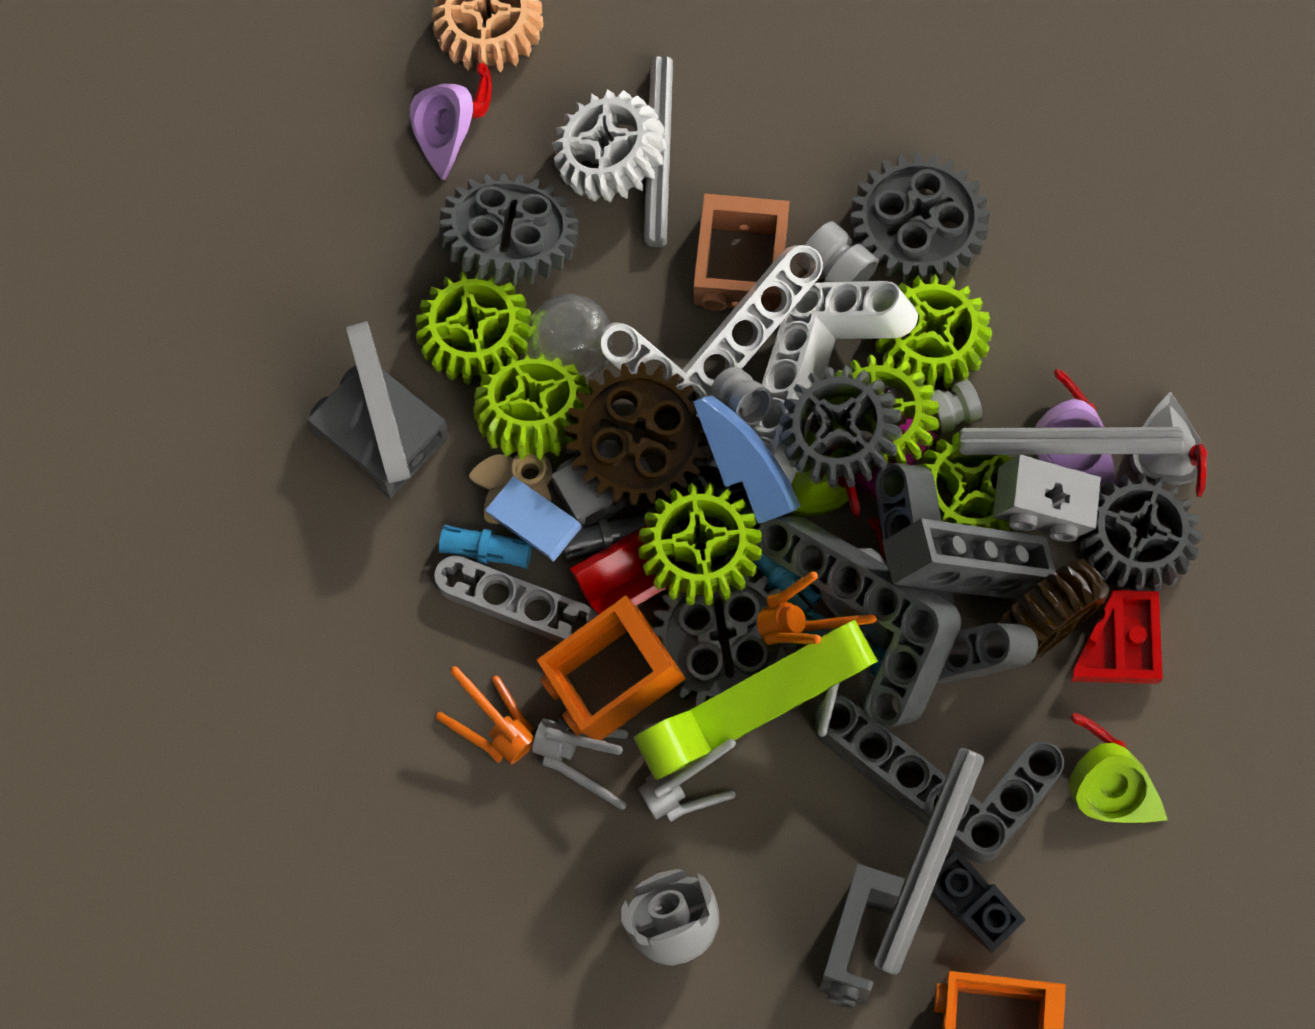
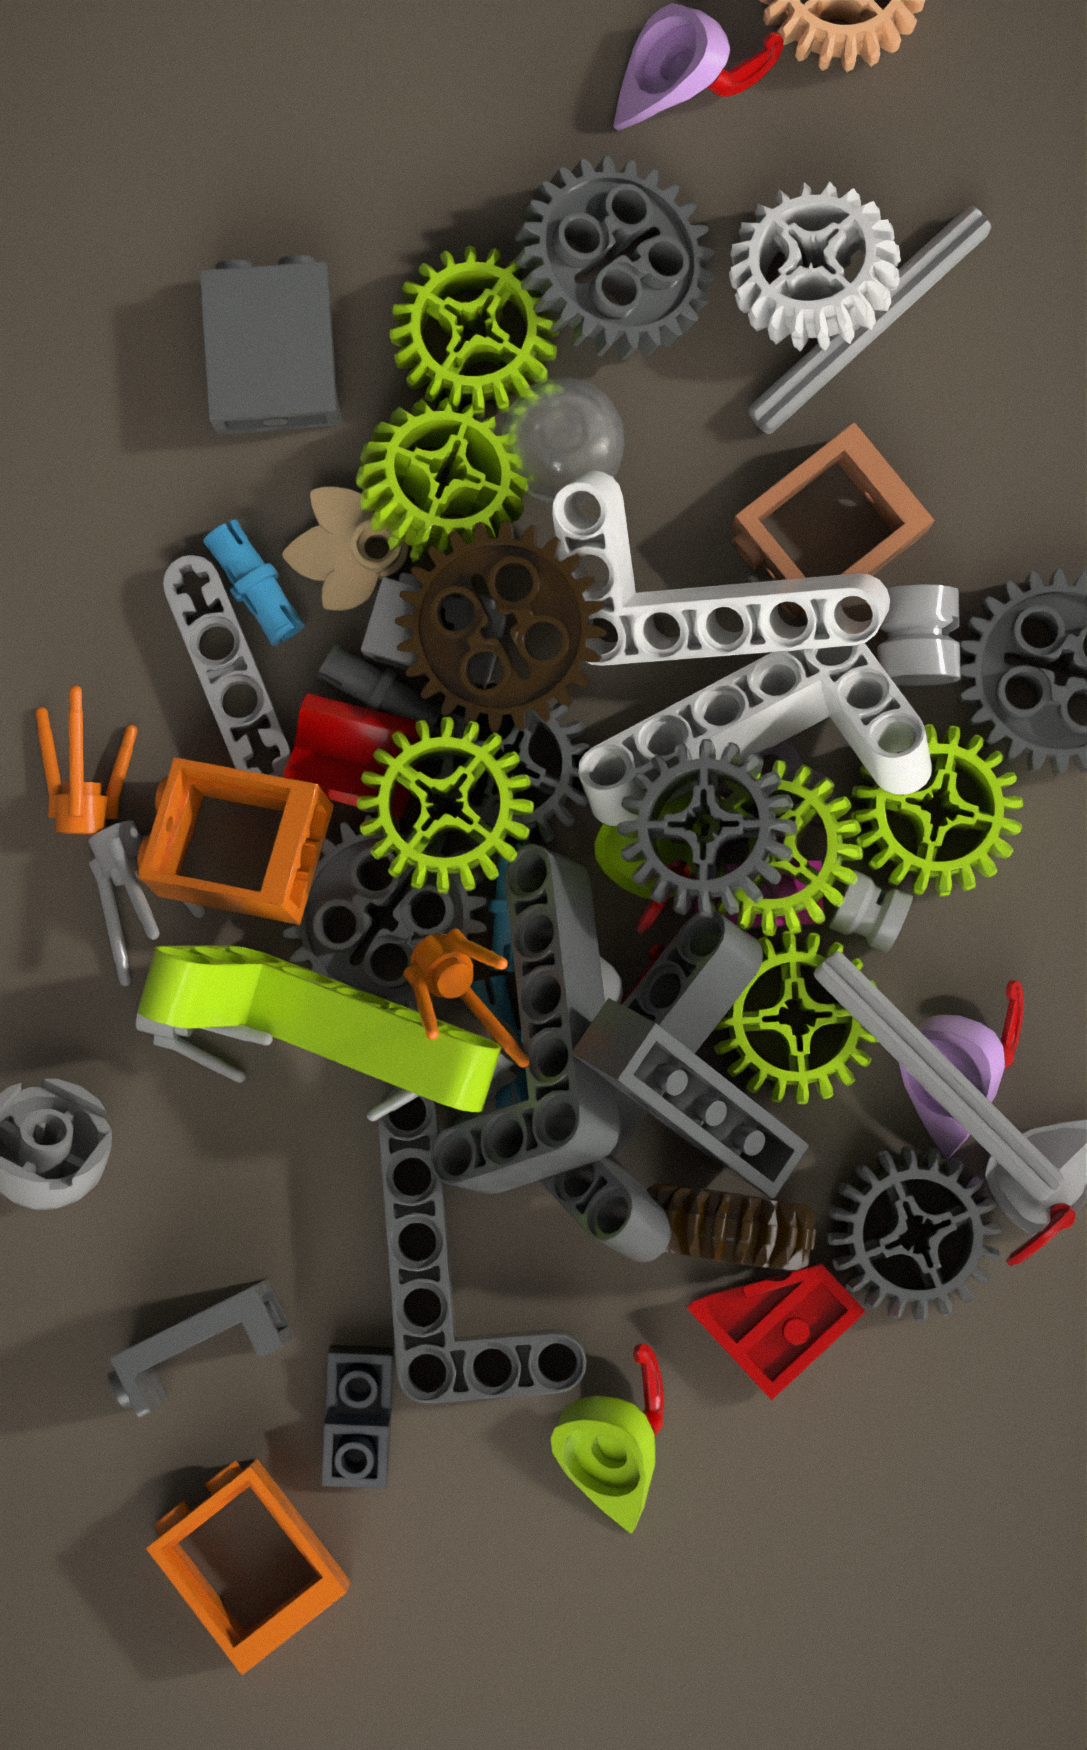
camera: 45 degrees right, 15 degrees up
light grey beam [346,321,411,484] -> none
light blue tile [485,476,582,562] -> none
medium blue slope [693,395,801,524] -> none
light grey wheel [710,367,772,426] -> none
light grey axle [874,748,984,975] -> none
light grey brick [993,455,1101,542] -> none

